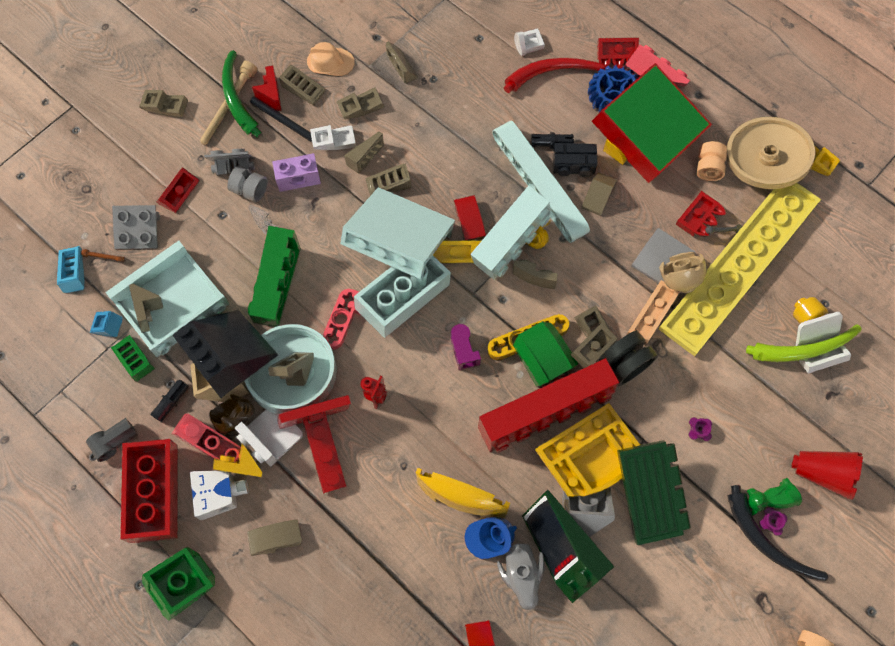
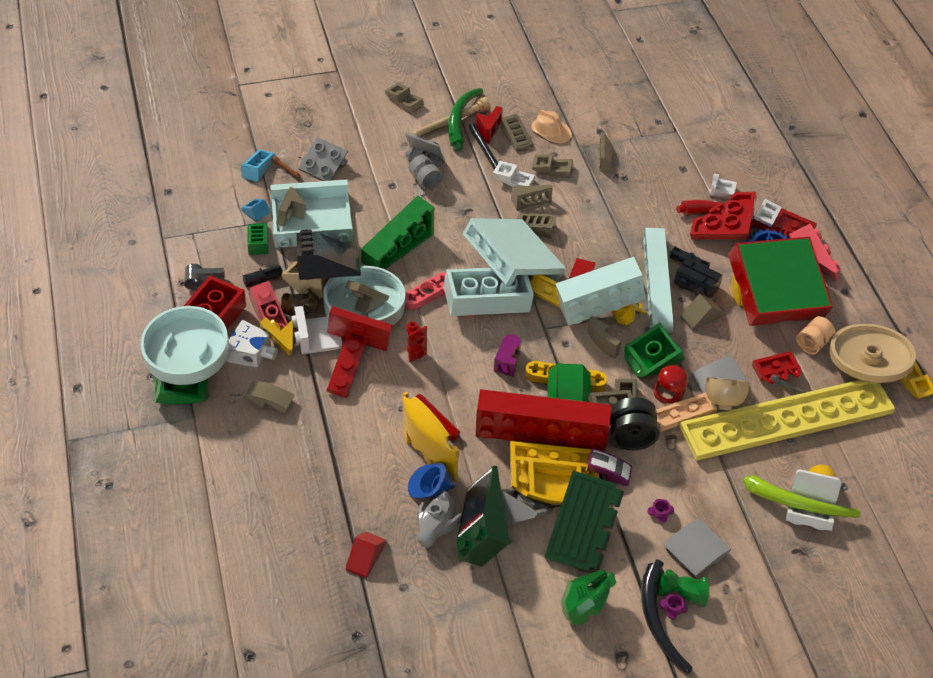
camera: 30 degrees right, 20 degrees down
red slope [156,167,200,213] -> none
lavender brick [272,153,321,192] -> none
red cone [791,451,863,500] -> none
none -> light aqua brick [140,306,230,385]
none -> red axle [414,394,460,441]
none -> green helmet [561,570,617,625]
none -> slope [587,448,632,486]
none -> green slope [624,323,685,377]
none -> red helmet [654,365,689,404]
none -> light grey slope [664,518,731,579]
none -> red plate [690,192,757,240]
none -> white slope [754,199,782,227]

